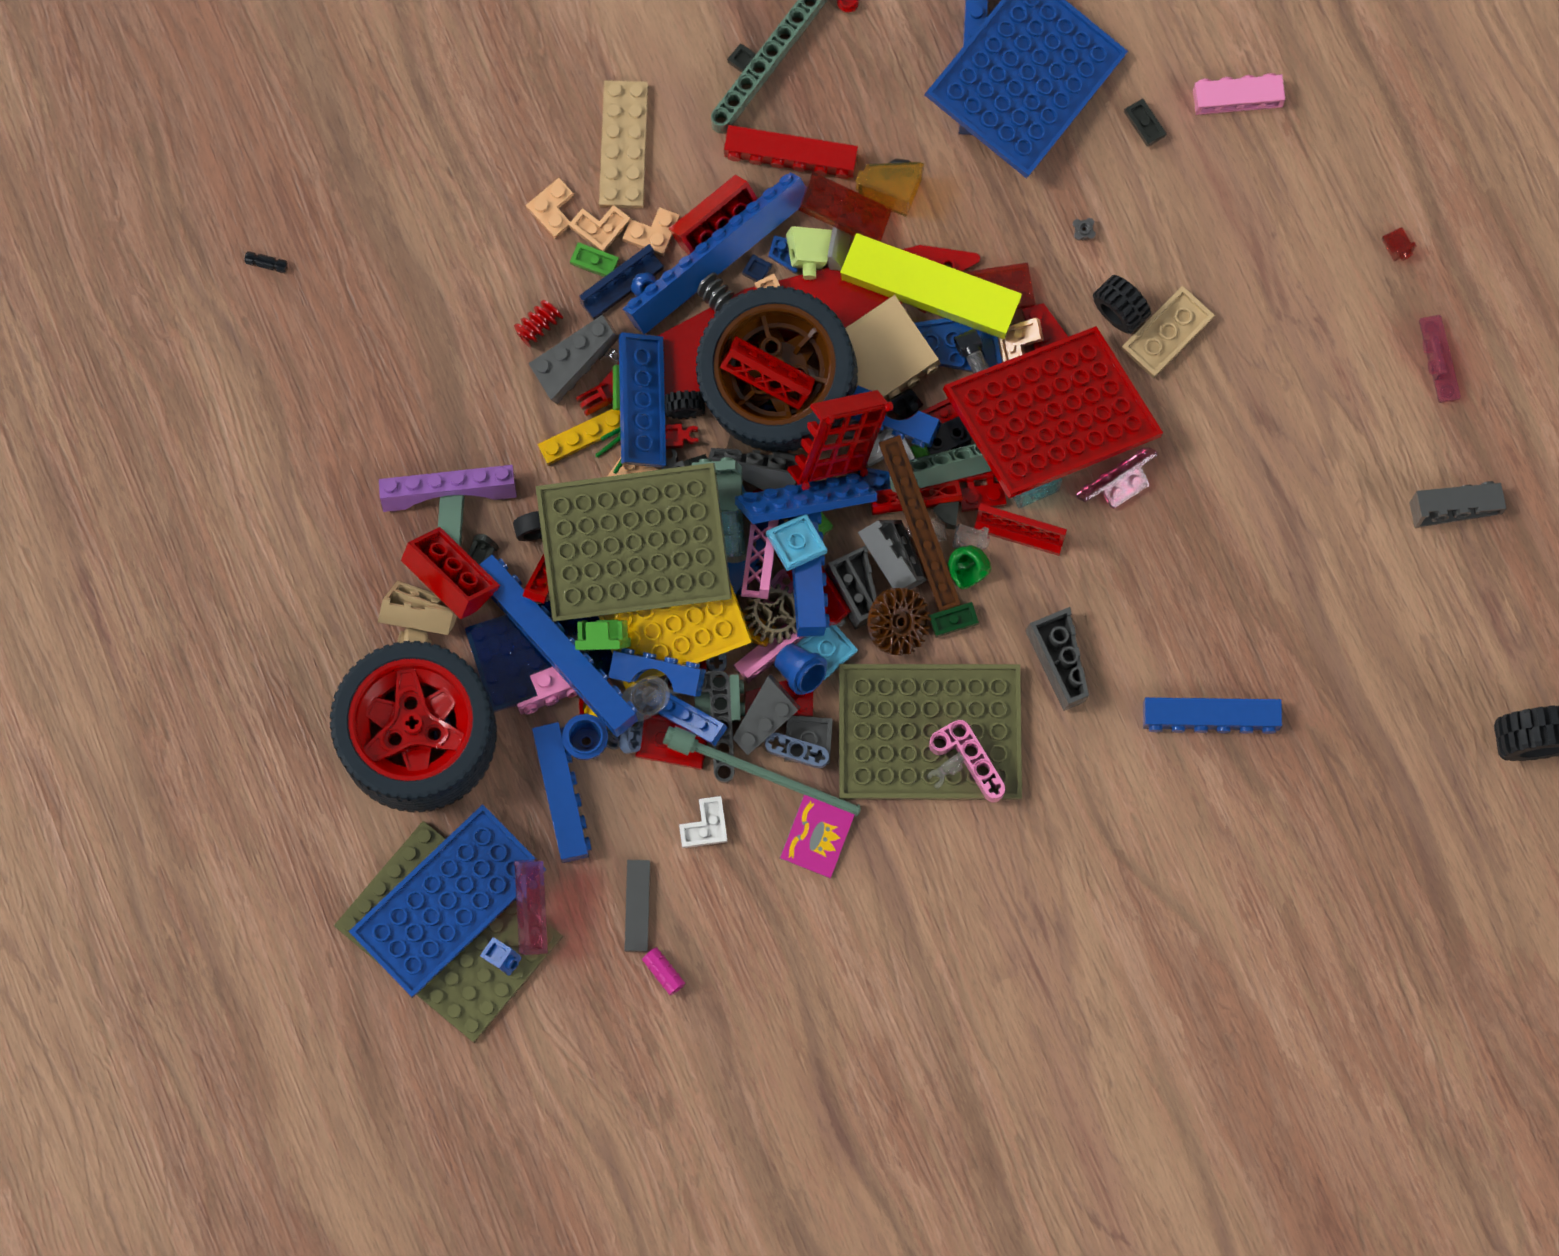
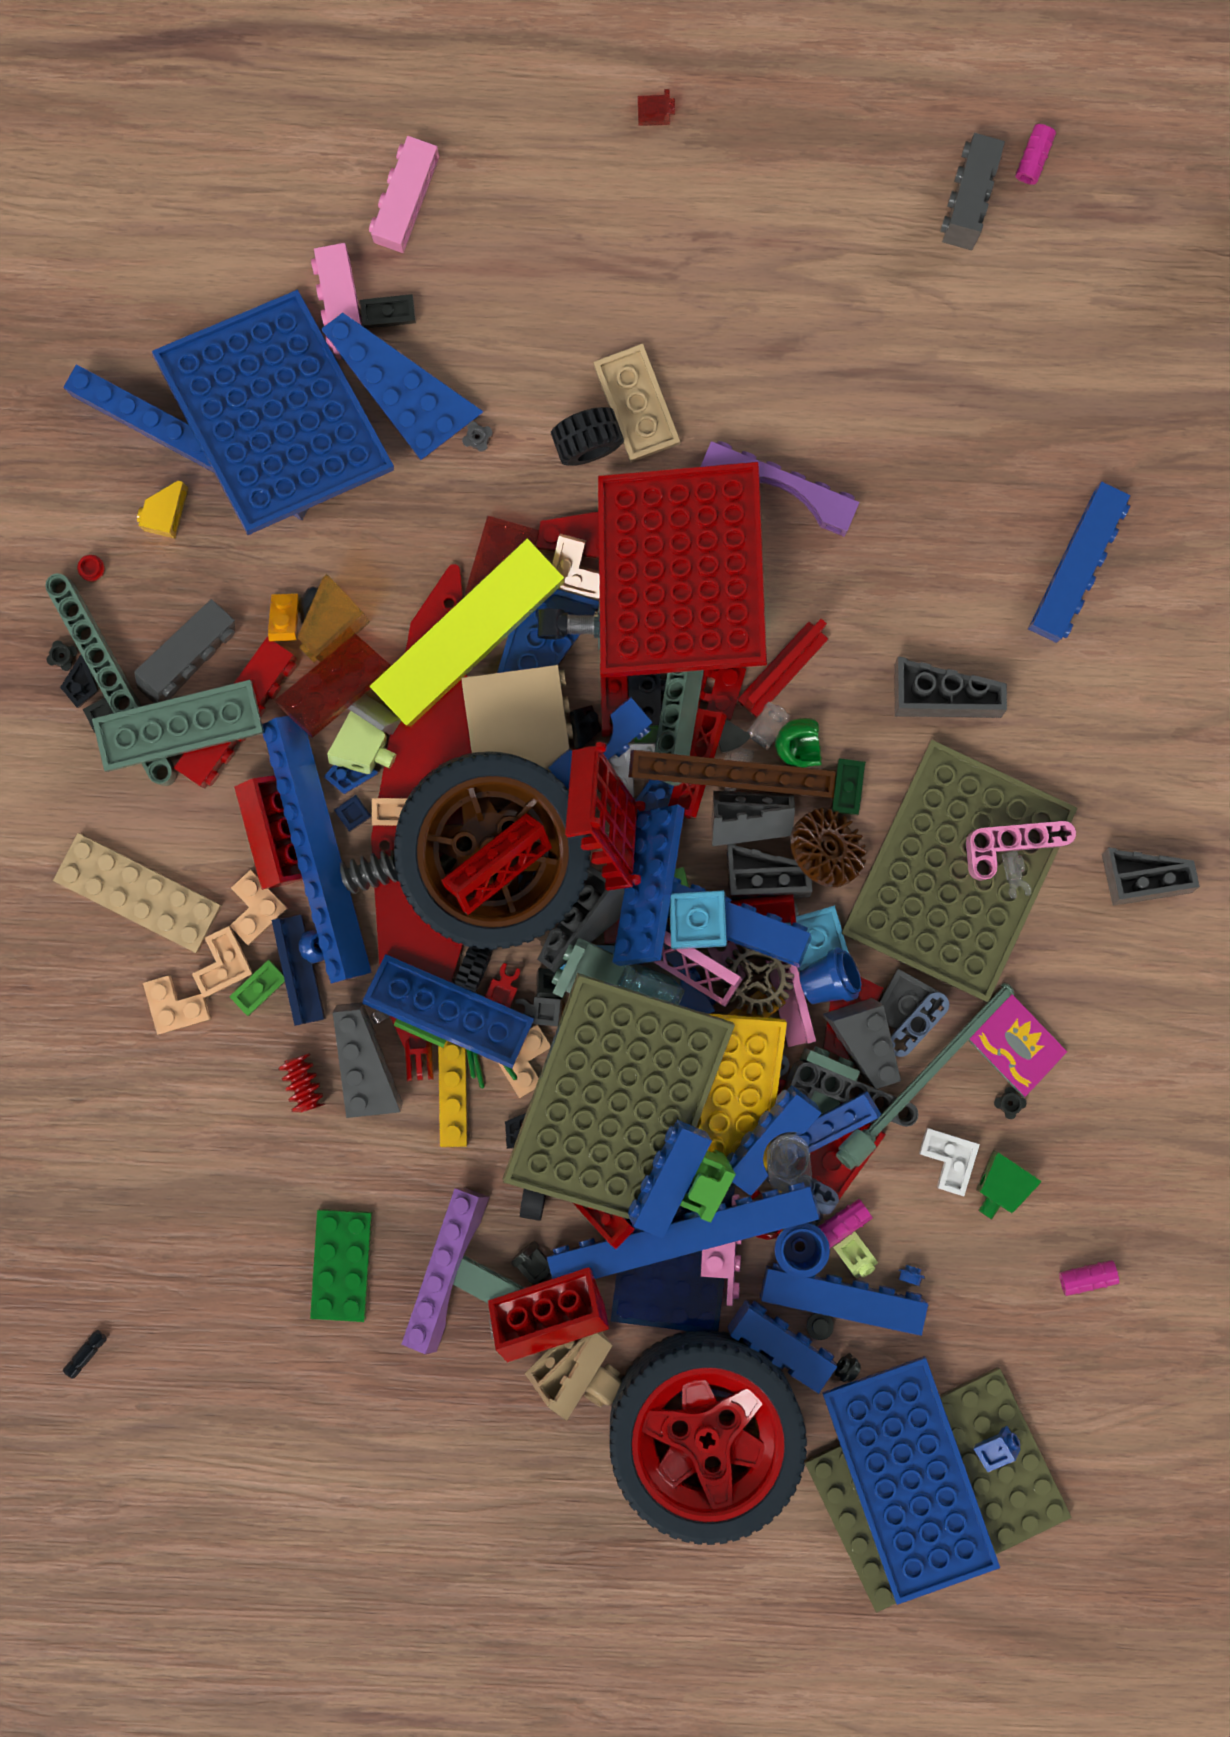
camera: 65 degrees left, 10 degrees up
clear pink brick [514,859,548,955] -> none
dark grey tile [624,860,650,952] -> none
clear pink bracket [1076,447,1158,509] -> none
clear pink bracket [1419,315,1461,403] -> none
none -> pearl dark grey plate [46,640,78,671]
none -> black piece [60,655,99,708]
none -> sand green plate [92,680,264,772]
none -> dark grey wedge [134,599,235,703]
none -> yellow slope [137,481,188,539]
none -> light orange plate [268,593,299,641]
none -> green plate [310,1209,372,1322]
none -> bright pink brick [311,243,362,359]
none -> blue wing [322,313,483,461]
none -> blue brick [628,1120,712,1239]
none -> medium lavender arch [701,441,859,537]
none -> blue wedge [727,1300,837,1394]
none -> pearl dark grey plate [806,1313,834,1340]
none -> dark pink axle [818,1198,873,1248]
none -> yellowish green bracket [833,1232,878,1279]
none -> pearl dark grey plate [835,1353,861,1382]
none -> blue plate [899,1265,925,1286]
none -> green torso [976,1150,1042,1220]
none -> pearl dark grey plate [994,1087,1027,1119]
none -> dark pink axle [1015,124,1056,185]
none -> dark grey wedge [1102,847,1200,906]

